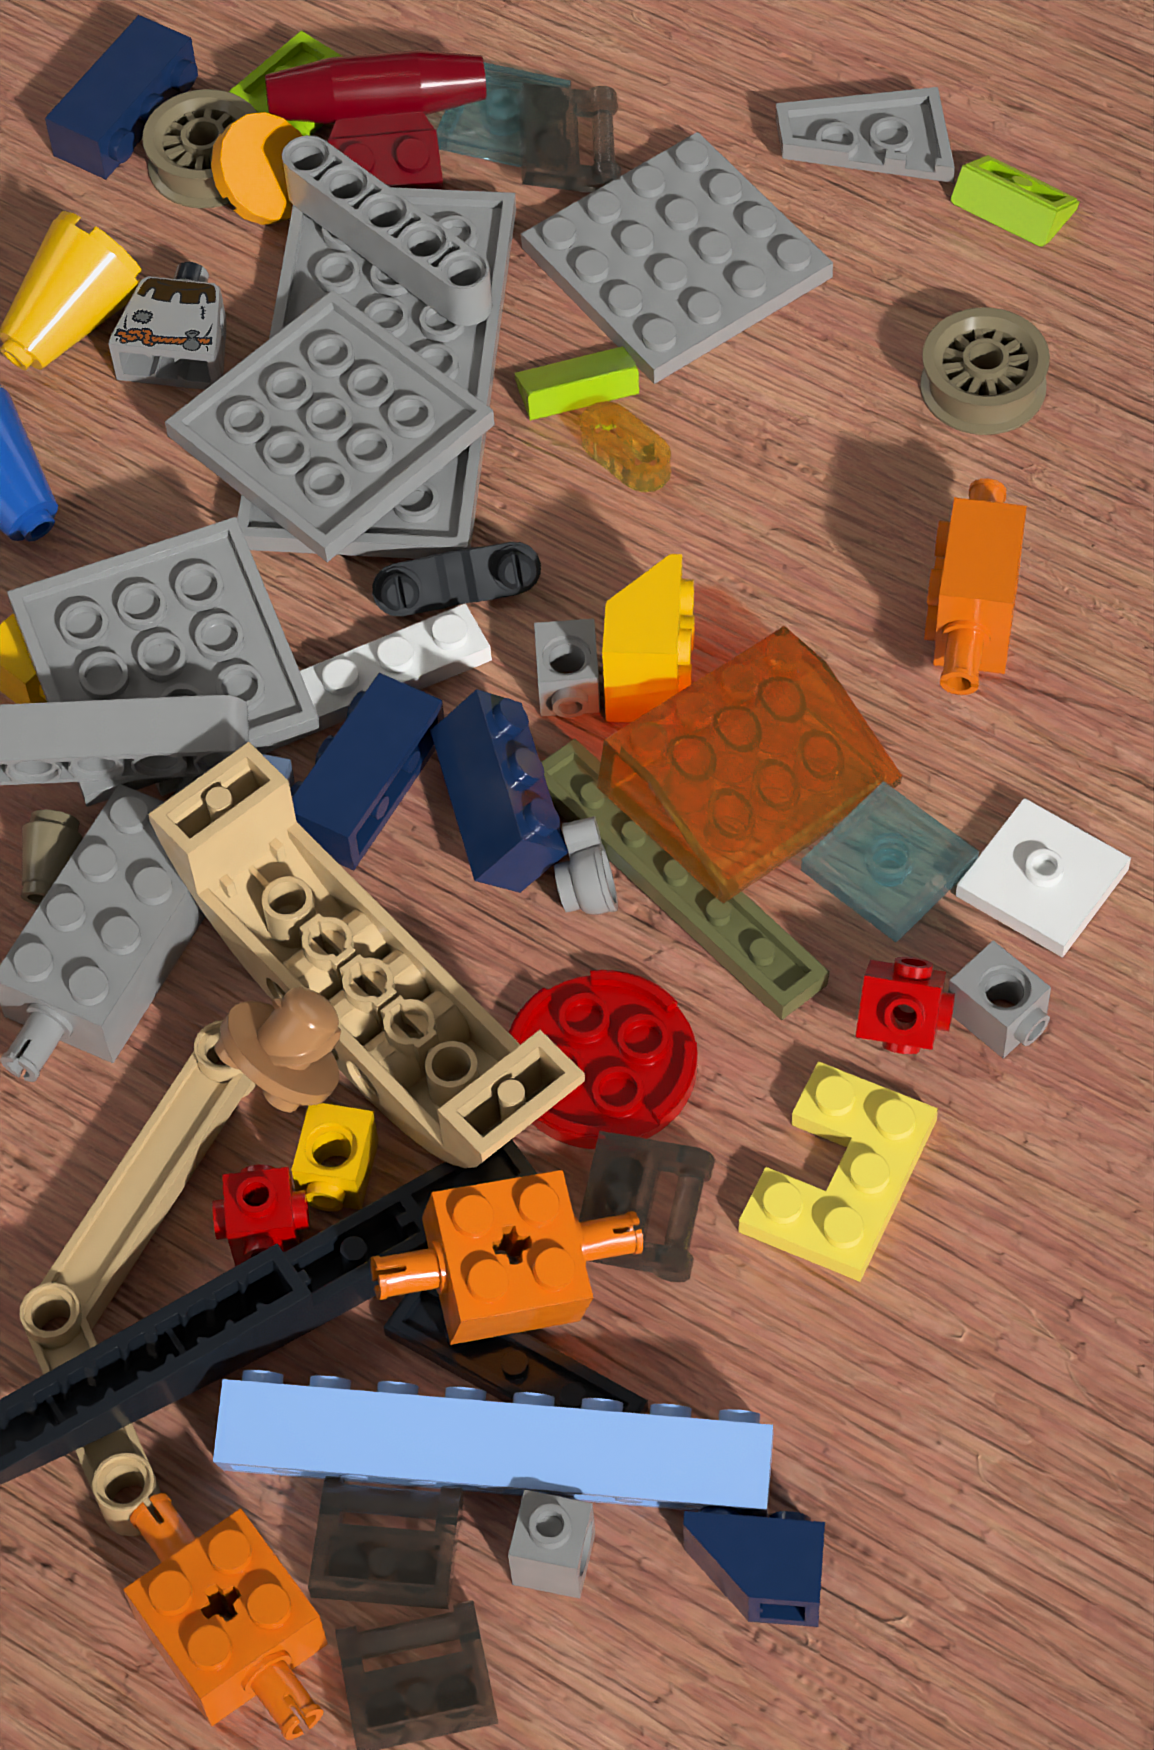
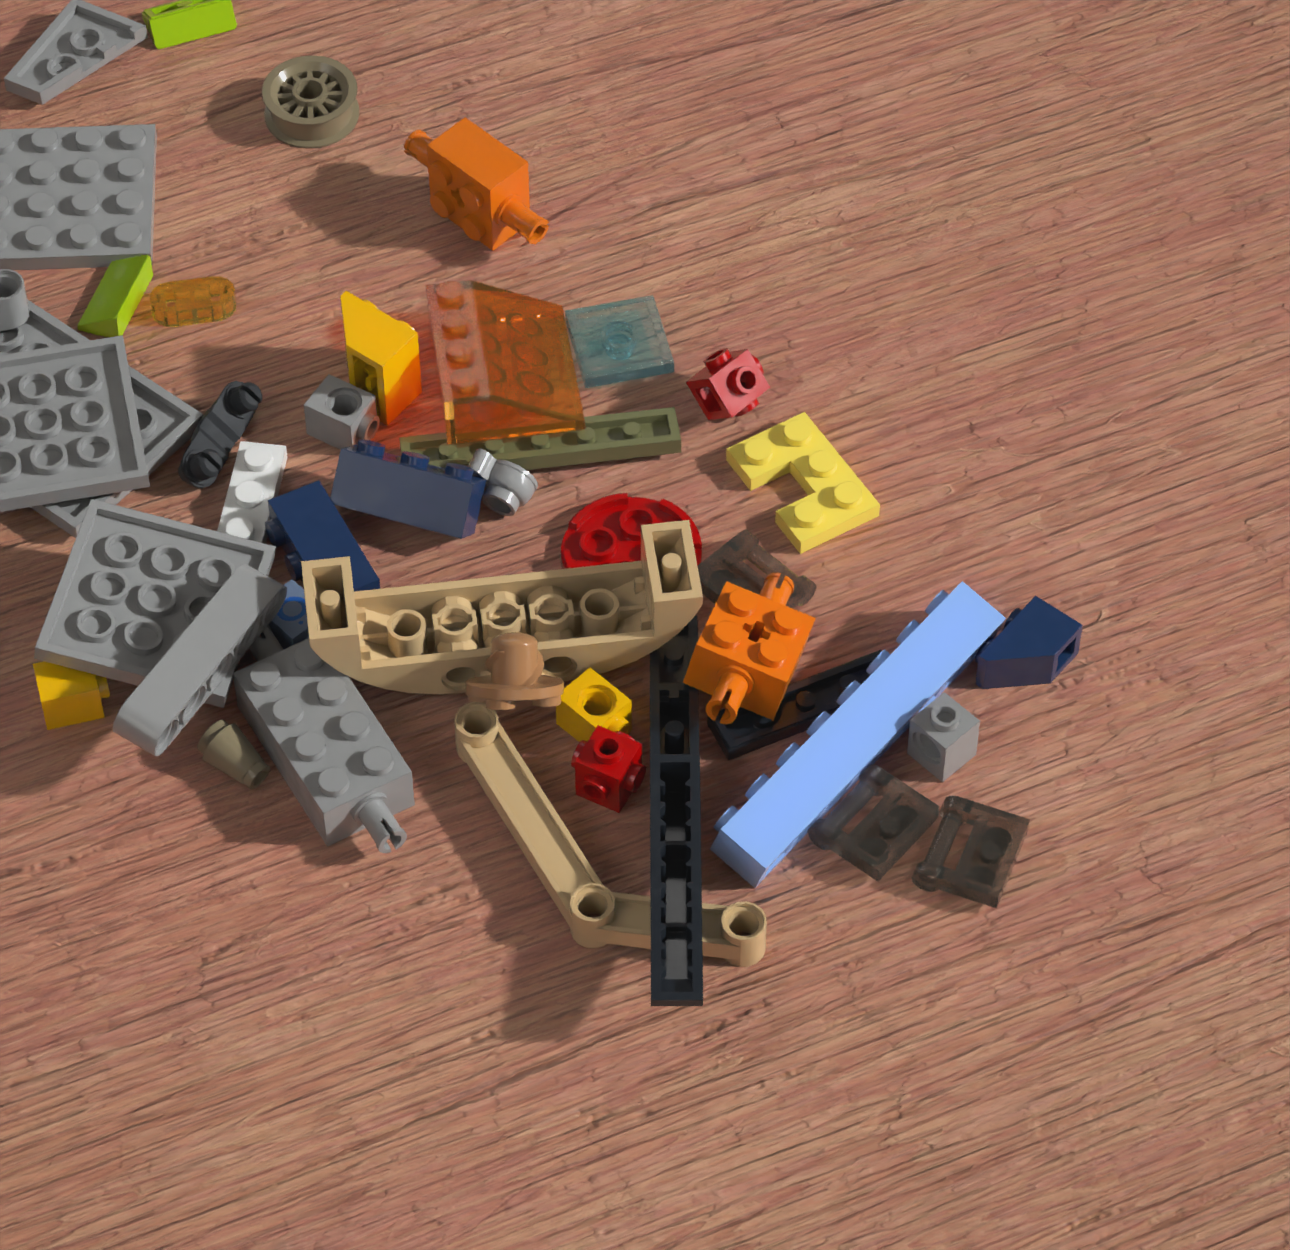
camera: 60 degrees left, 5 degrees down
orange brick [123,1493,328,1740] -> none
light grey brick [948,940,1051,1059] -> none
white plate [956,798,1131,958] -> none

